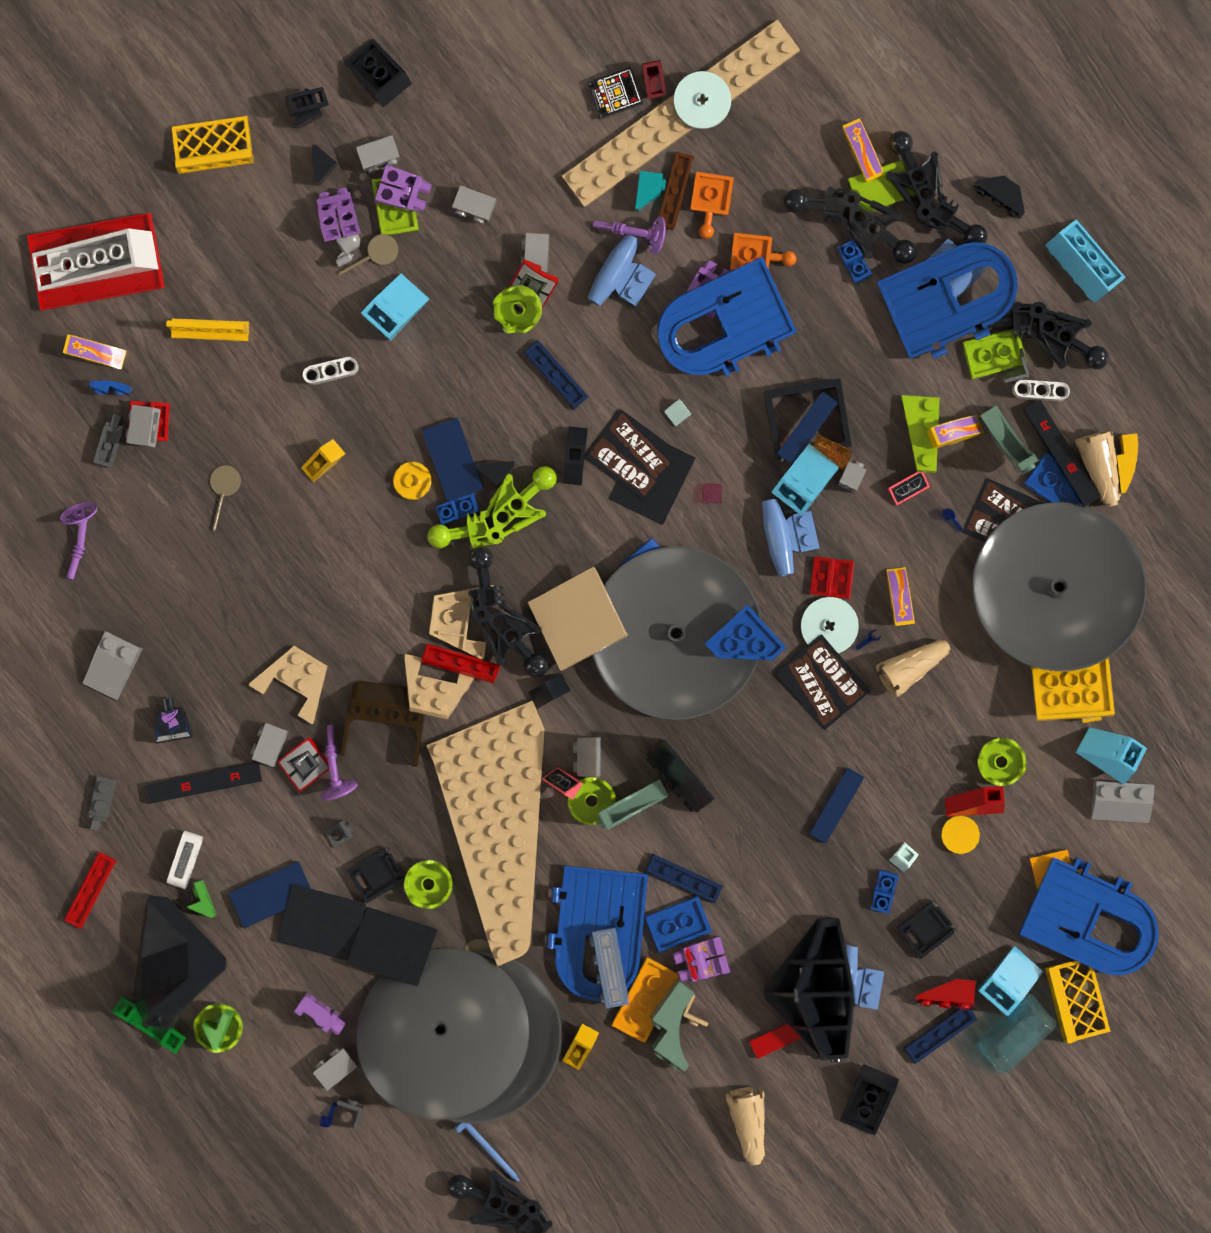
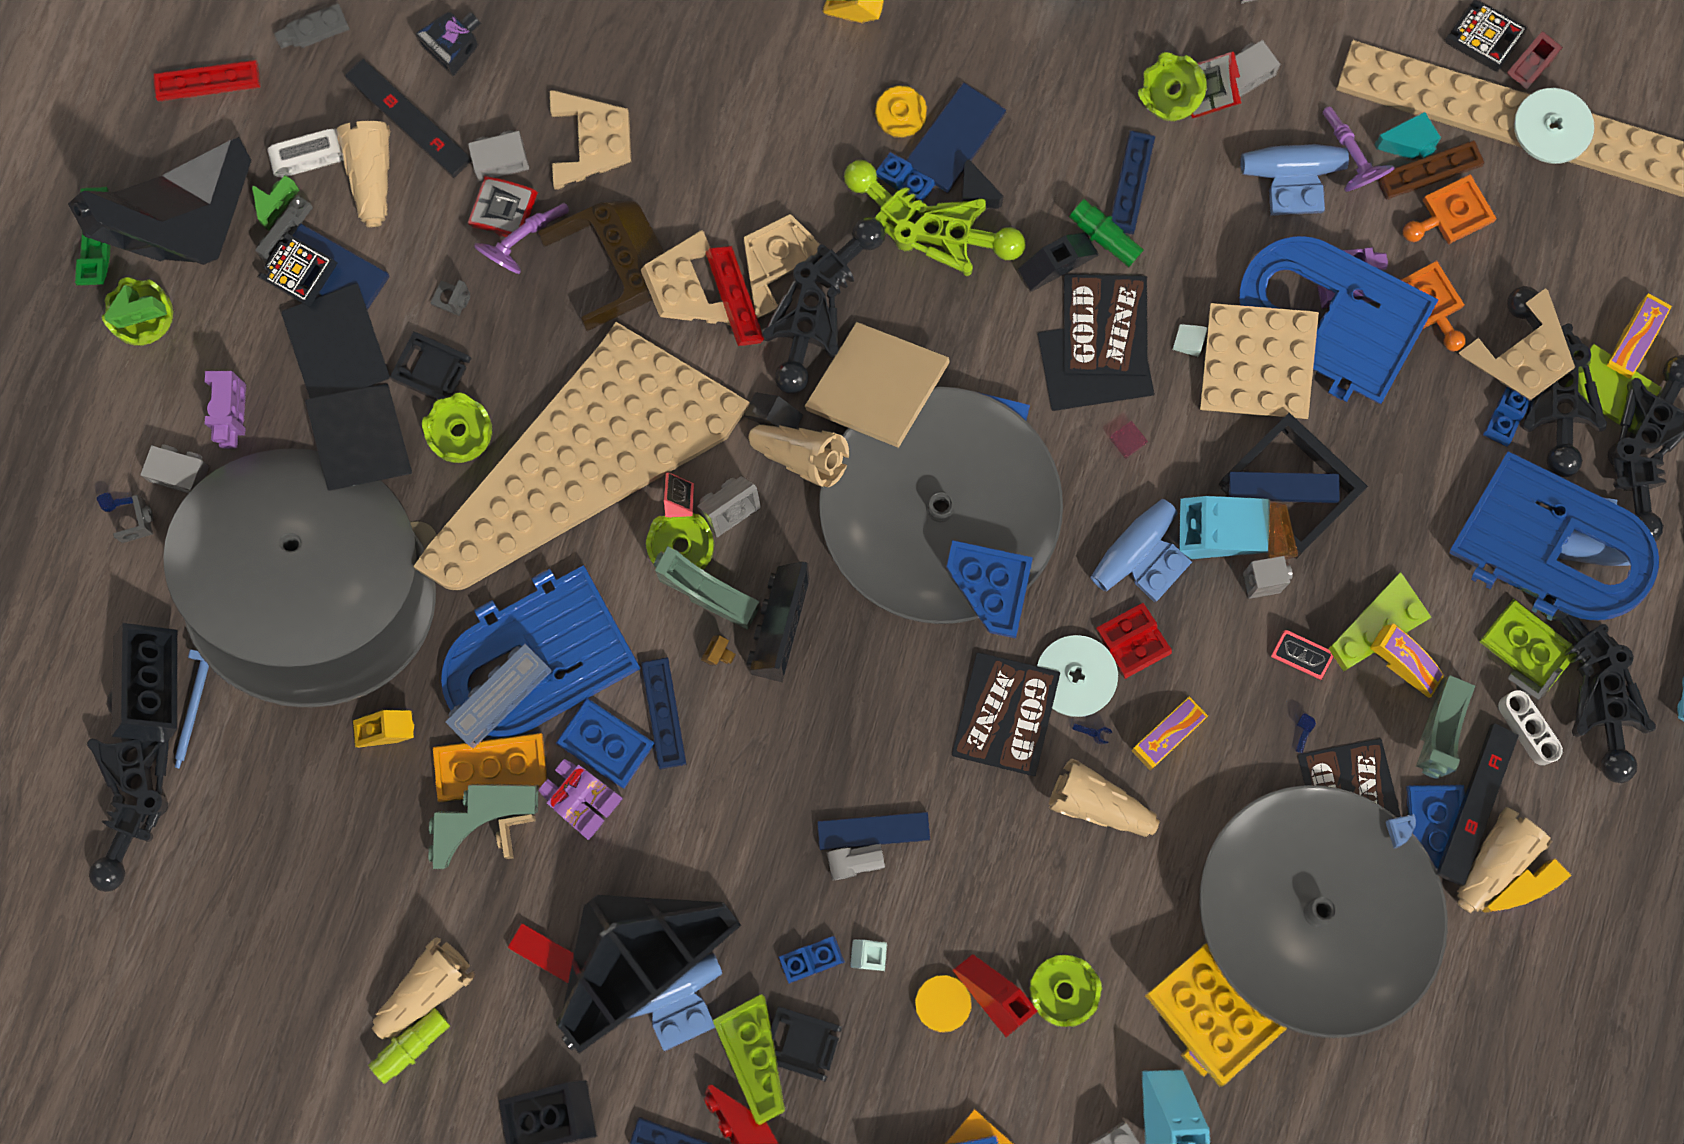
camera: 55 degrees right, 10 degrees down
none -> black brick [111,623,178,742]
none -> dark grey hinge [255,196,313,262]
none -> black container [257,233,338,307]
none -> tan cone [337,121,390,227]
none -> lime piece [368,1007,450,1084]
none -> pearl gold tile [701,635,736,665]
none -> lime wing [713,994,785,1124]
none -> tan cone [749,425,849,487]
none -> light grey piece [827,844,885,880]
none -> green piece [1069,199,1144,268]
none -> tan plate [1200,303,1319,419]
none -> medium blue tile [1386,814,1416,848]
none -> tan wing [1459,288,1575,400]

